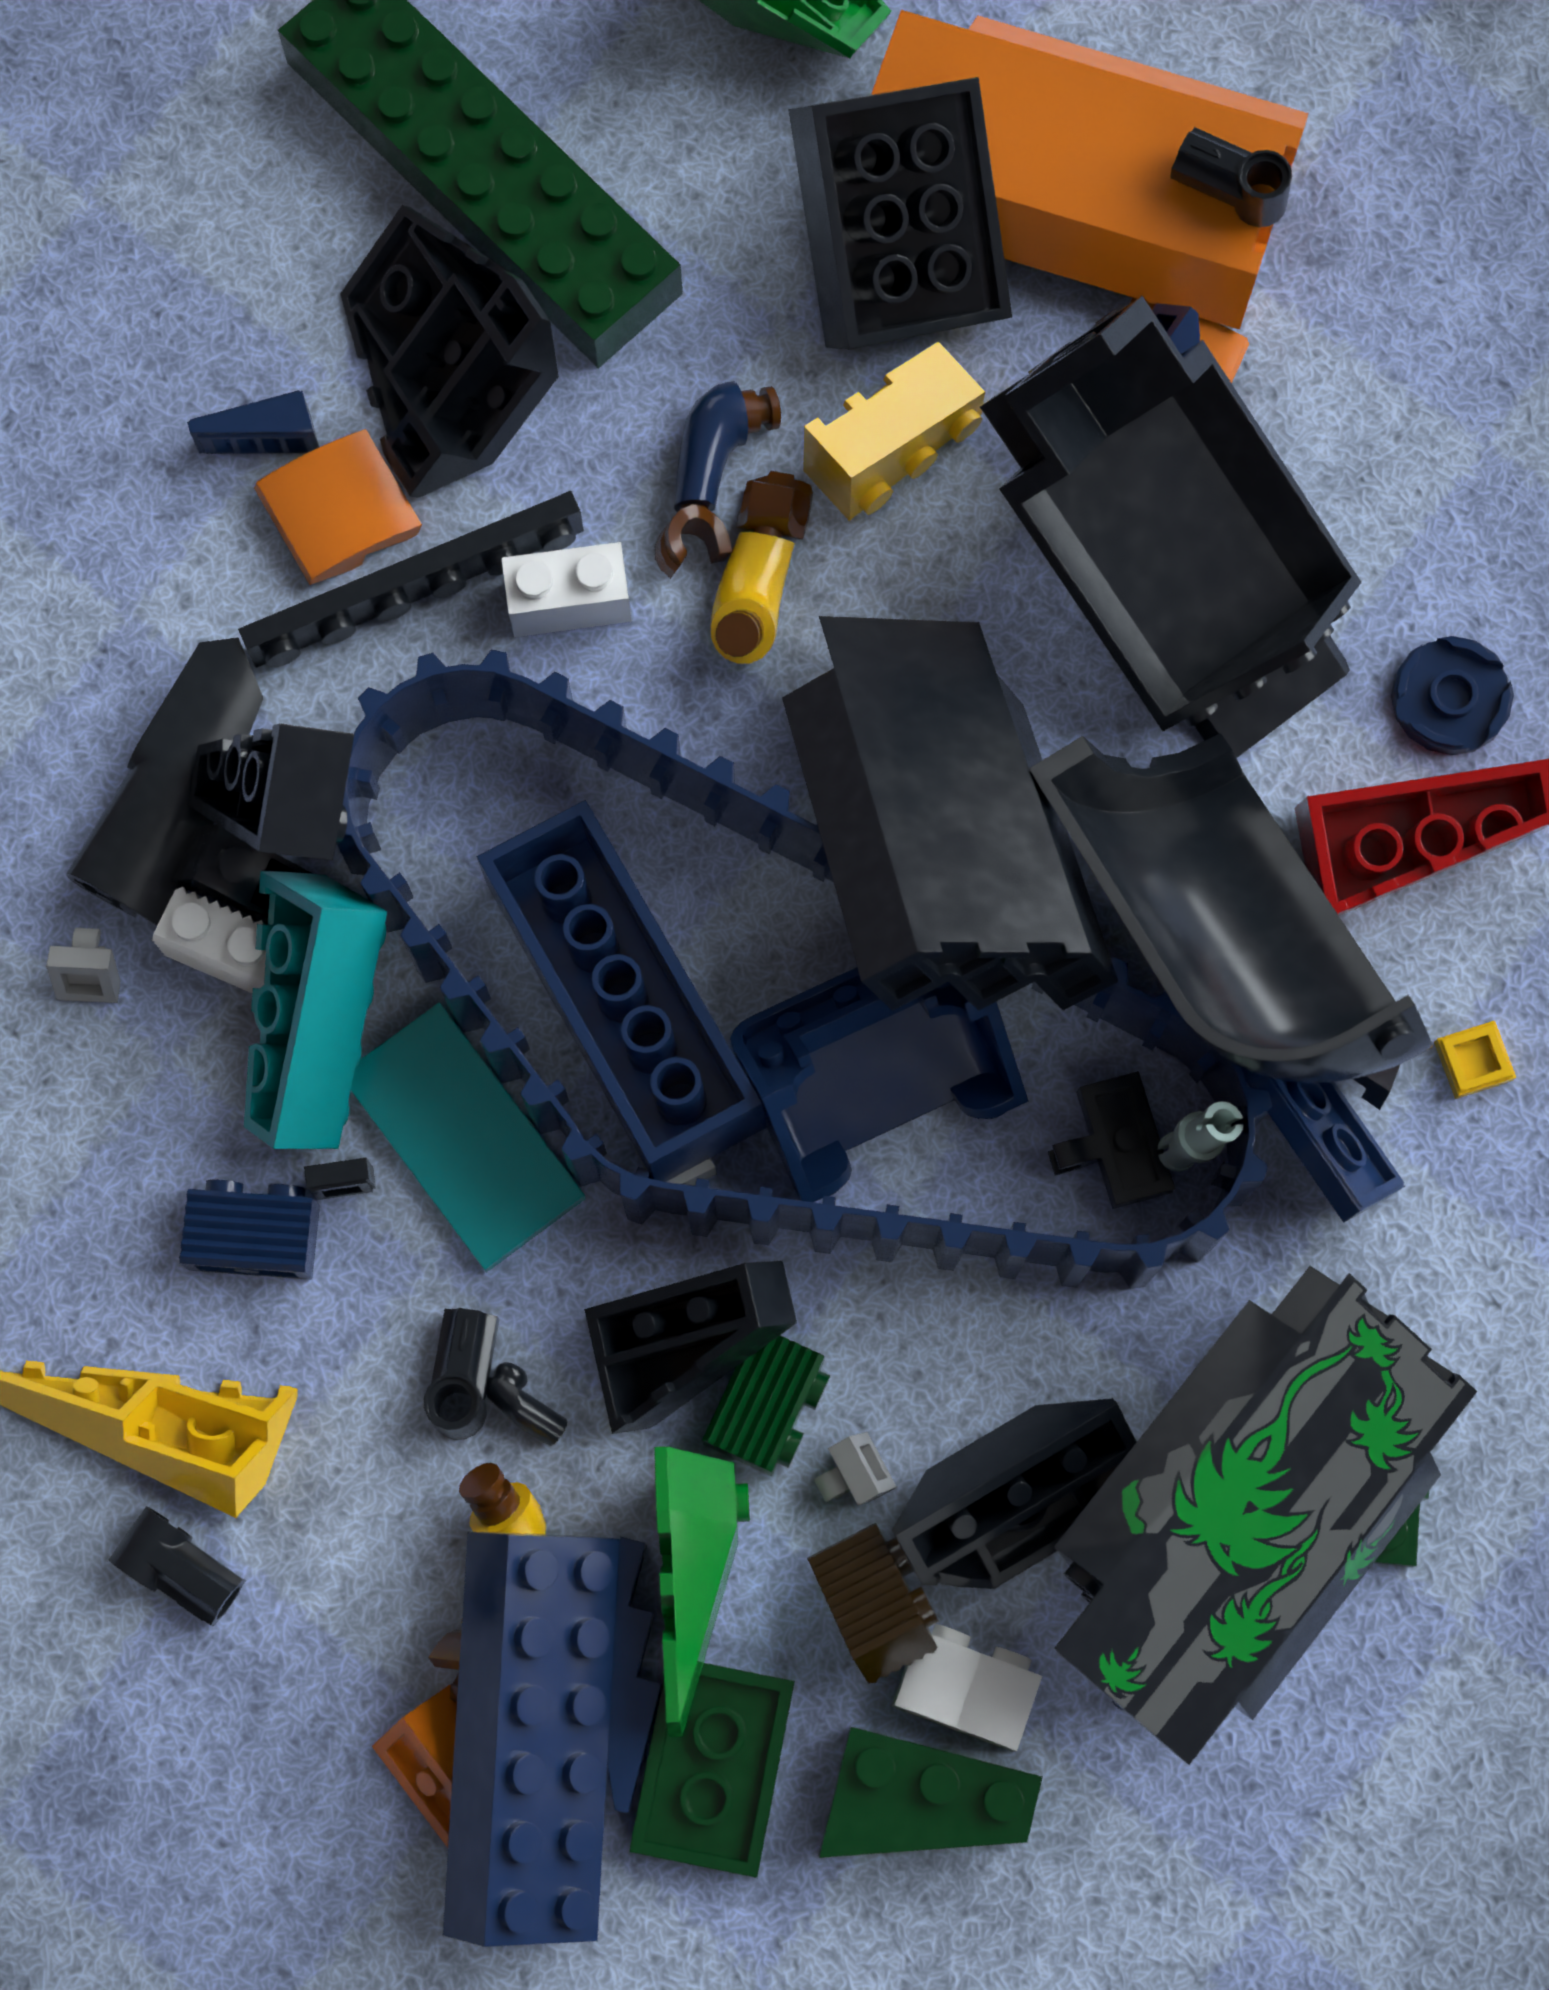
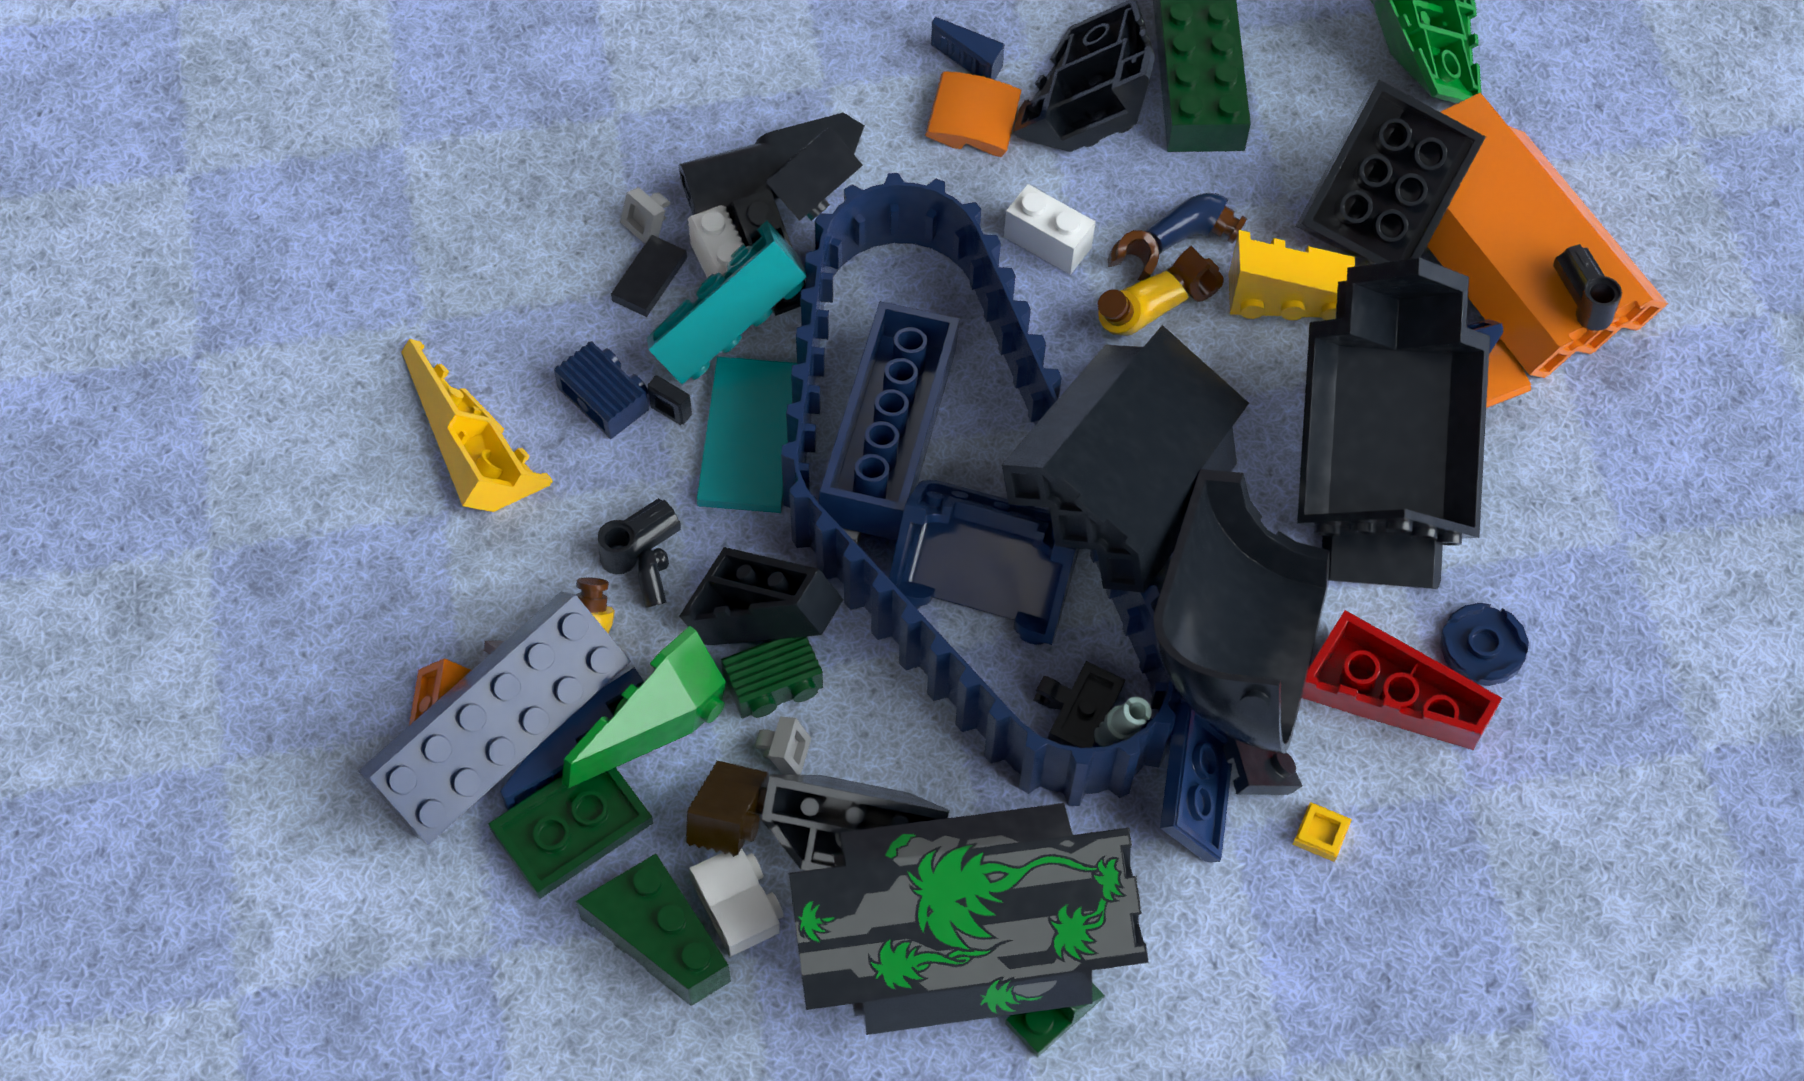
camera: 40 degrees right, 15 degrees down
black piece [109,1506,246,1626] -> none
black plate [238,491,584,668] -> none
none -> black tile [611,235,687,317]

